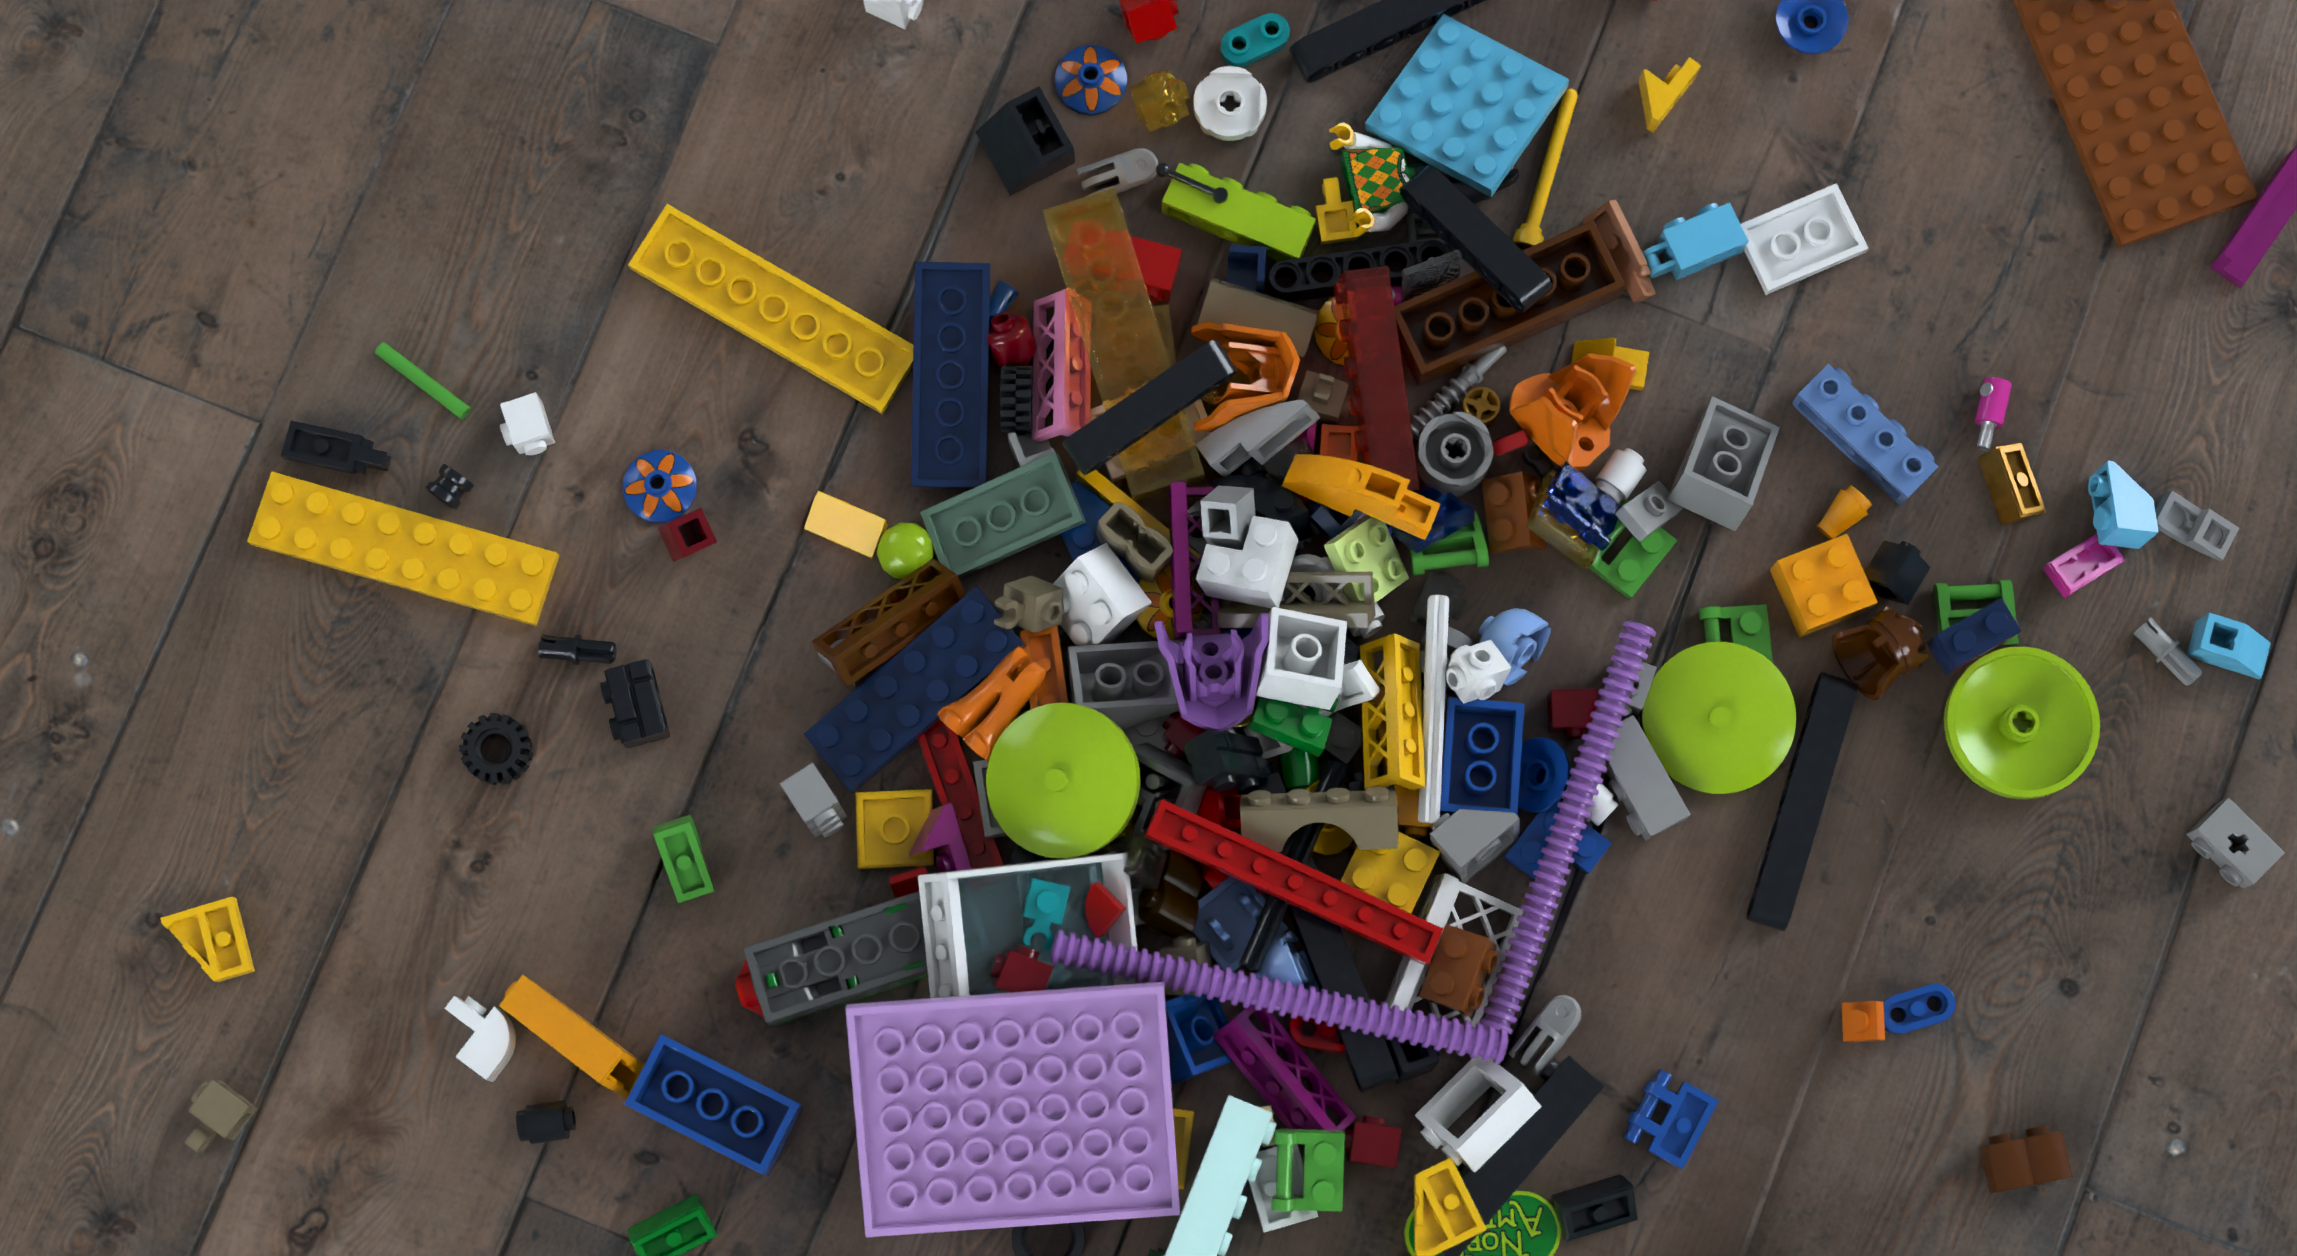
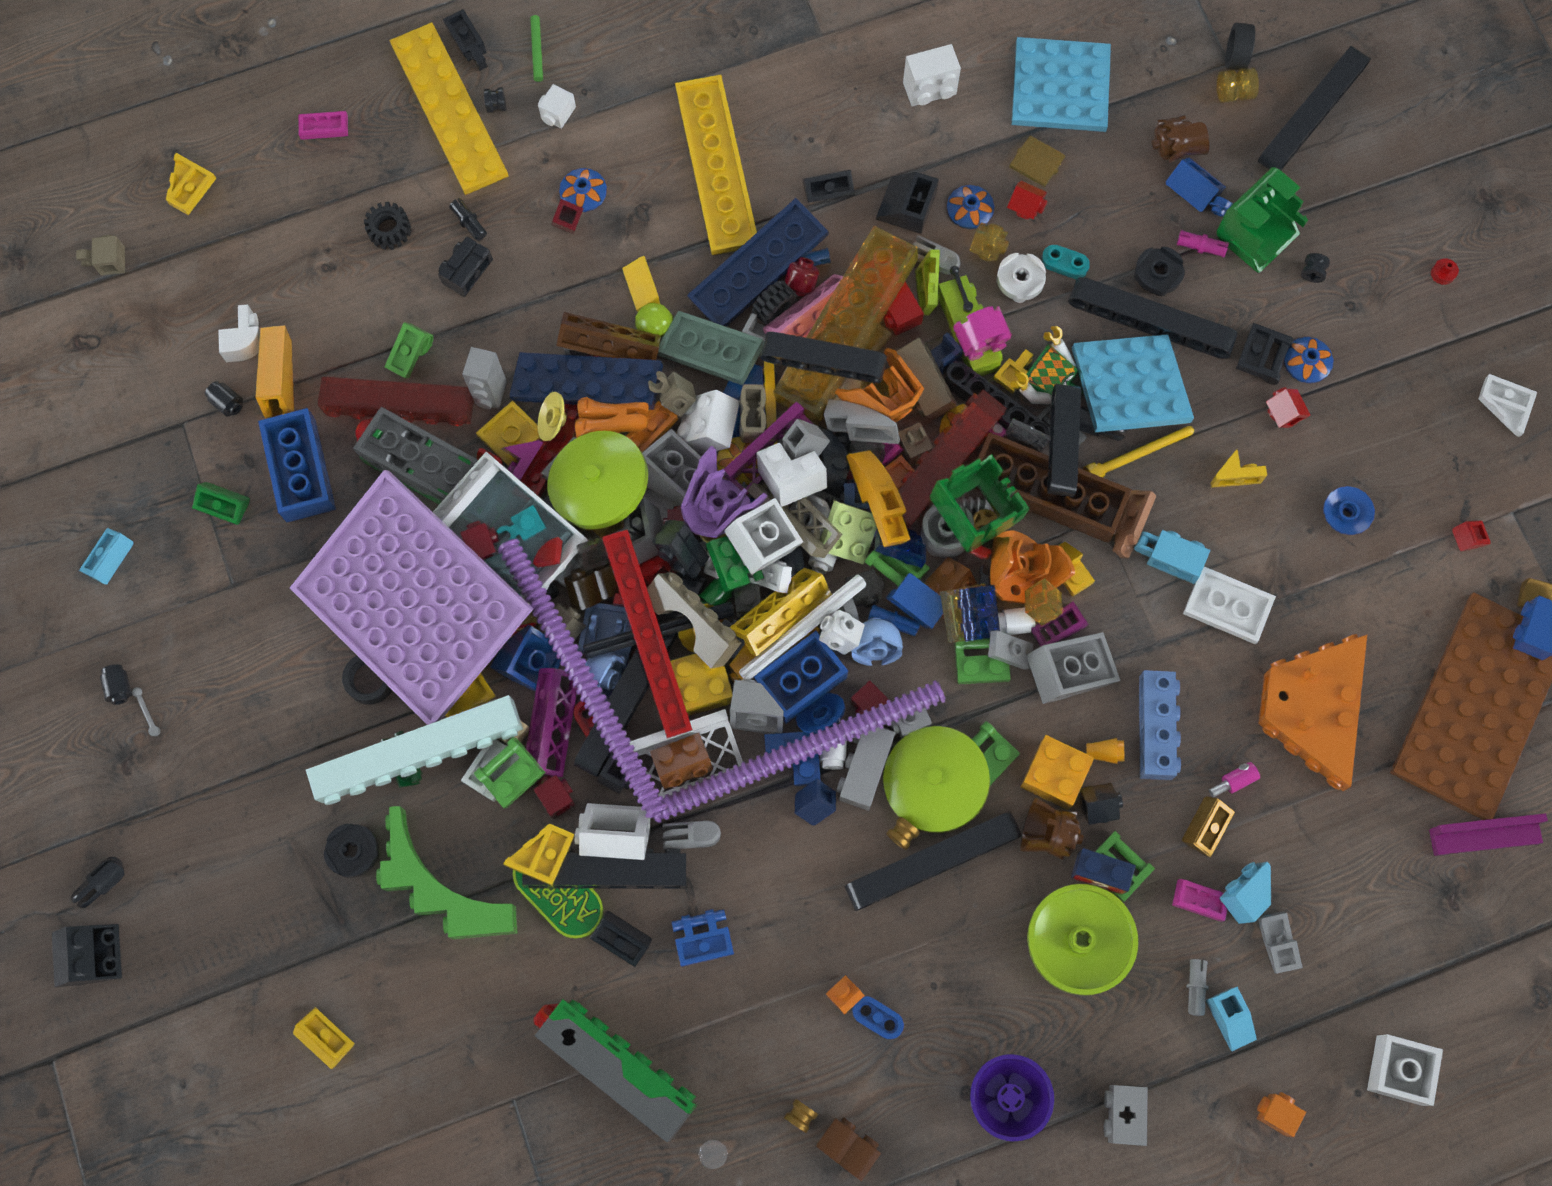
camera: 50 degrees right, 5 degrees down
none -> dark pink plate [298,111,348,140]
none -> clear red brick [318,377,474,426]
none -> light yellow dish [538,392,566,441]
none -> pearl gold wheel [783,1099,818,1133]
none -> dark blue panel [795,779,836,826]
none -> black slope [802,169,855,203]
none -> blue axle [868,604,920,636]
none -> blue panel [886,573,949,629]
none -> pearl gold wheel [886,817,920,850]
none -> lime wing [915,249,940,316]
none -> green piece [929,454,1029,553]
none -> dark pink brick [953,306,1012,361]
none -> dark purple piece [970,1054,1054,1141]
none -> clear yellow brick [1025,578,1062,626]
none -> magenta slope [1031,601,1089,647]
none -> orange piece [1258,634,1367,791]

